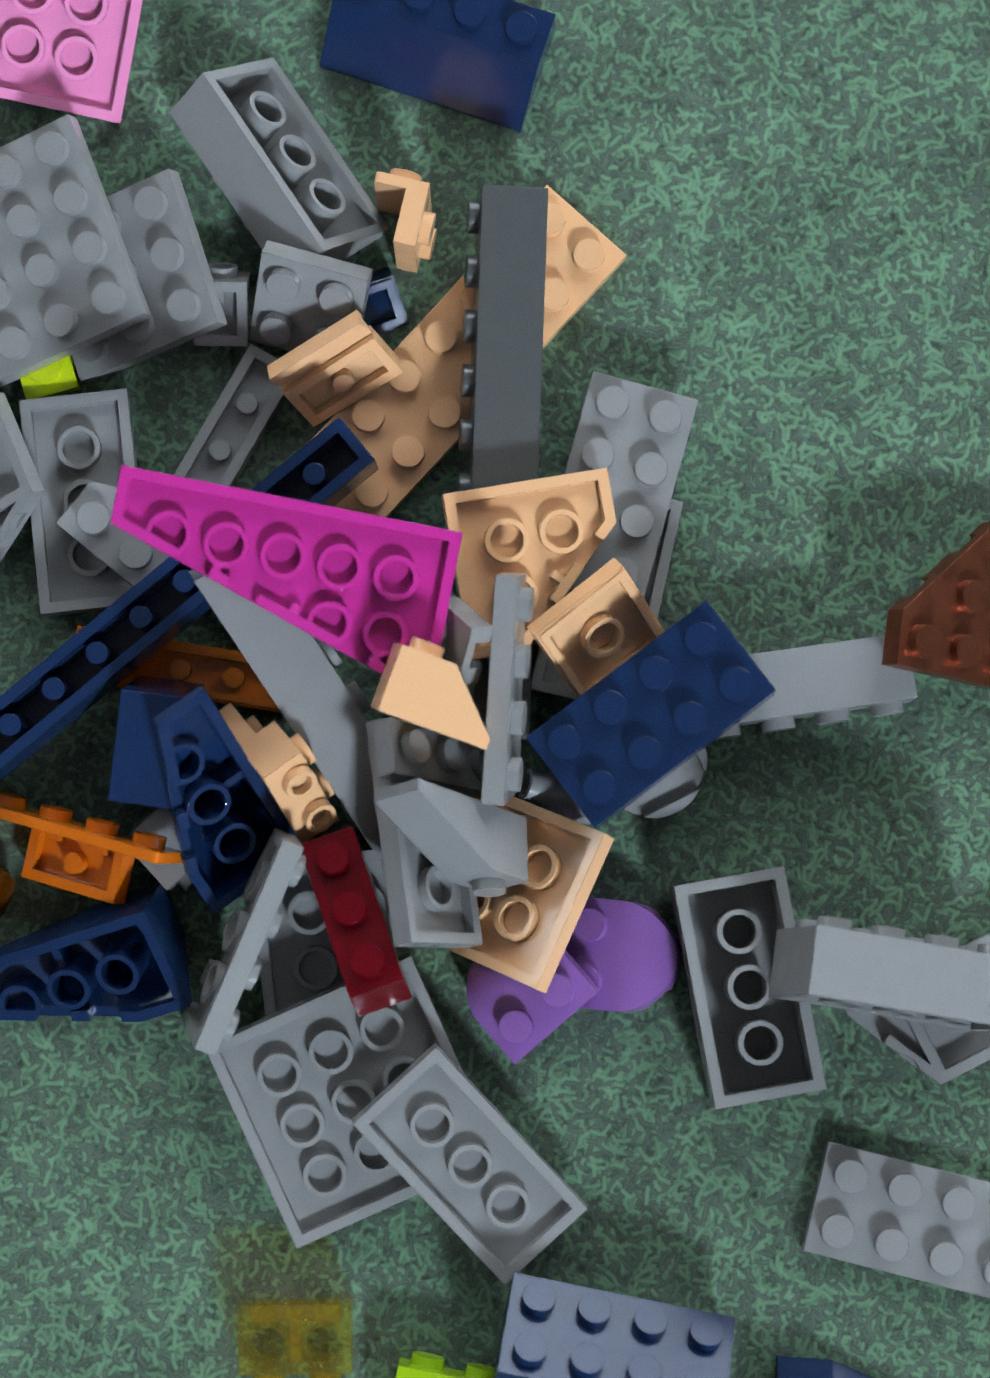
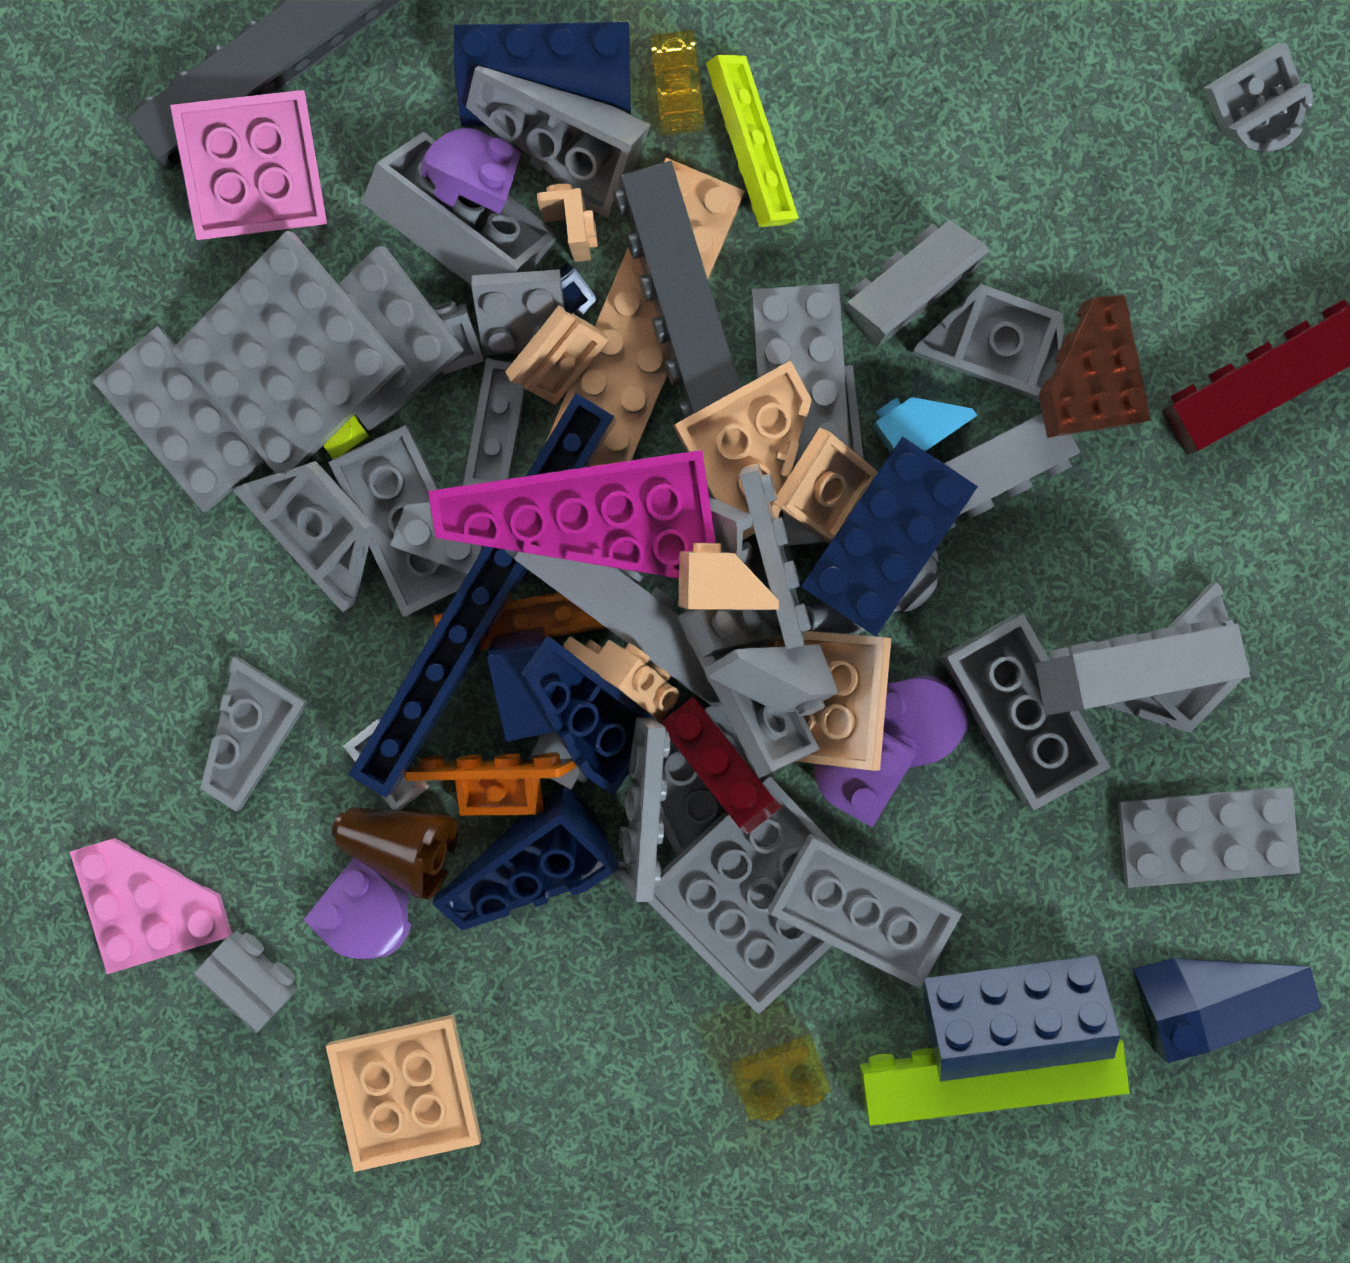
camera: 15 degrees left, 5 degrees up
none -> medium lavender slope [421,128,521,214]
none -> light grey wedge [466,66,650,218]
none -> clear yellow brick [650,30,704,136]
none -> neon yellow plate [706,55,799,227]
none -> light grey slope [844,220,990,349]
none -> medium azure slope [872,397,977,454]
none -> light grey wing [912,284,1065,401]

